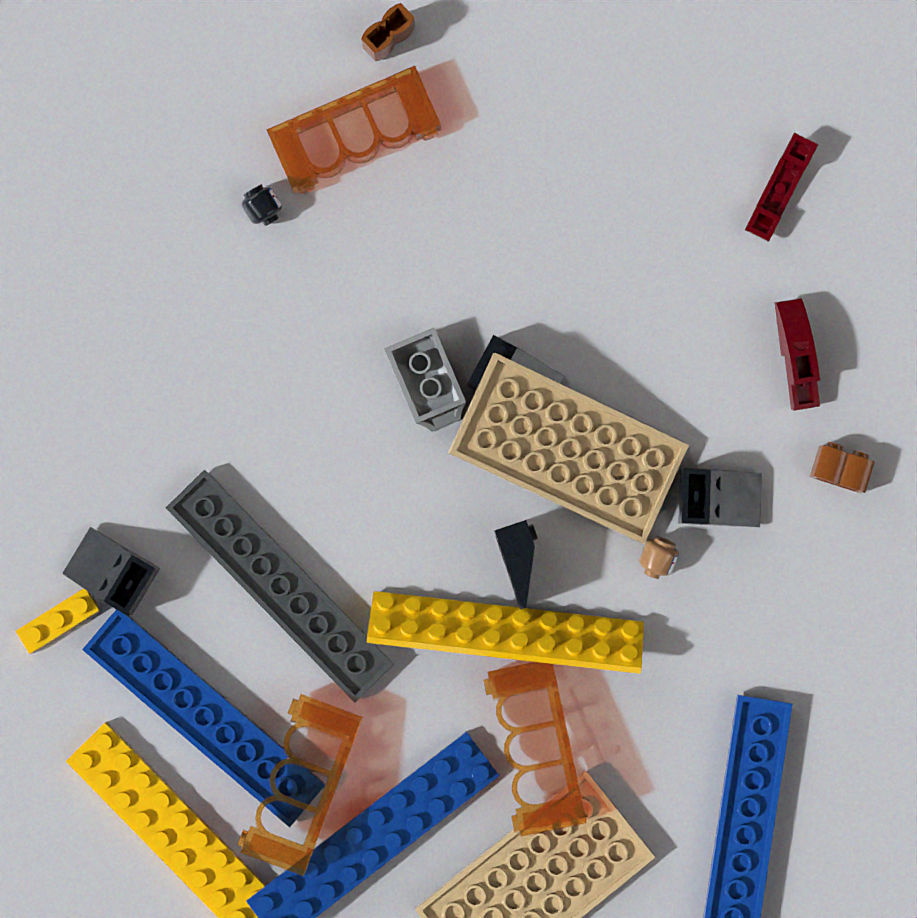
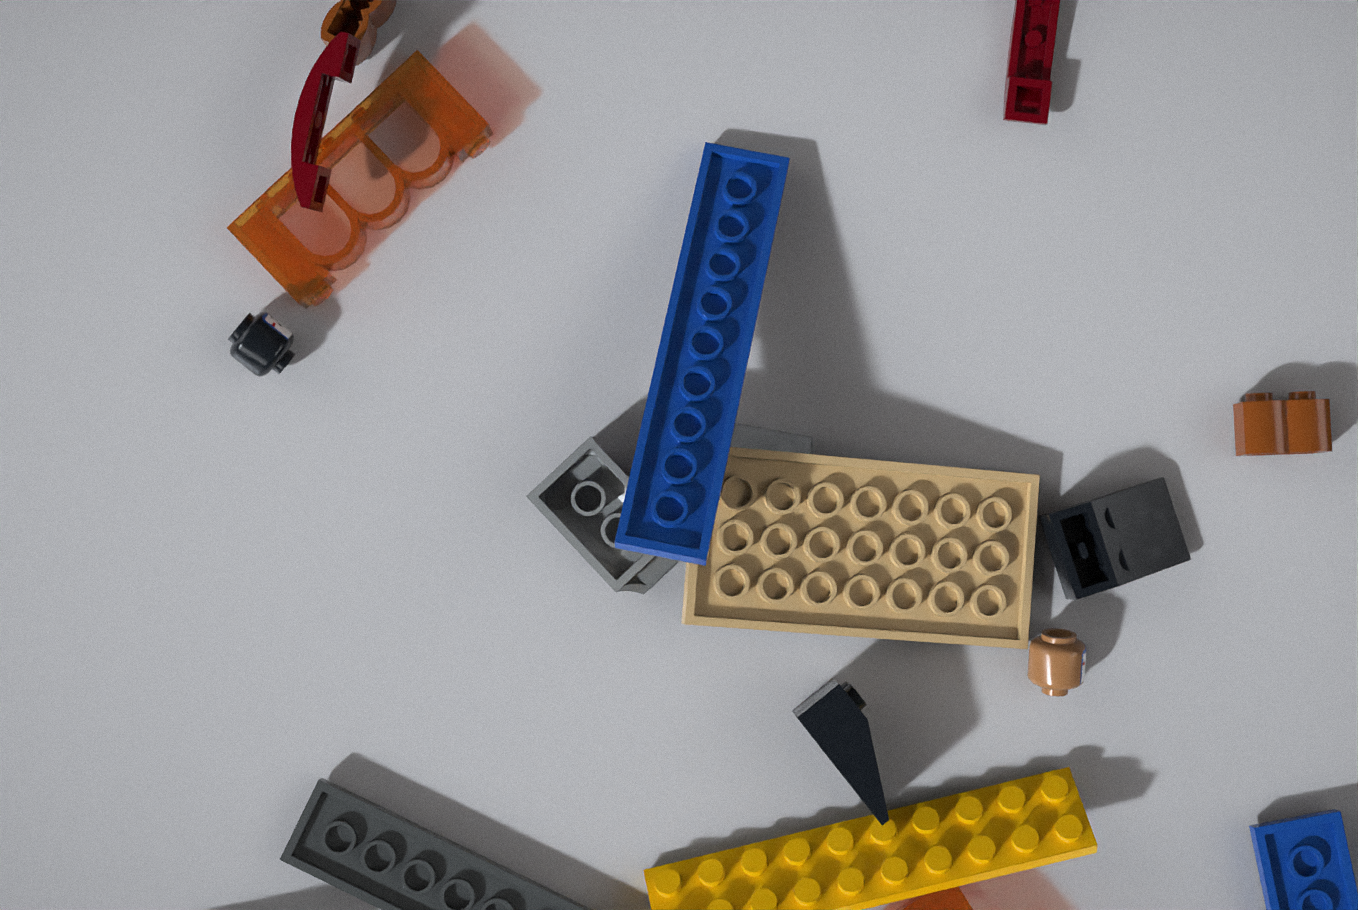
camera: 20 degrees left, 0 degrees up
dark red slope [774,298,821,411] -> none
none -> dark red slope [291,31,361,212]
none -> blue plate [615,142,790,566]

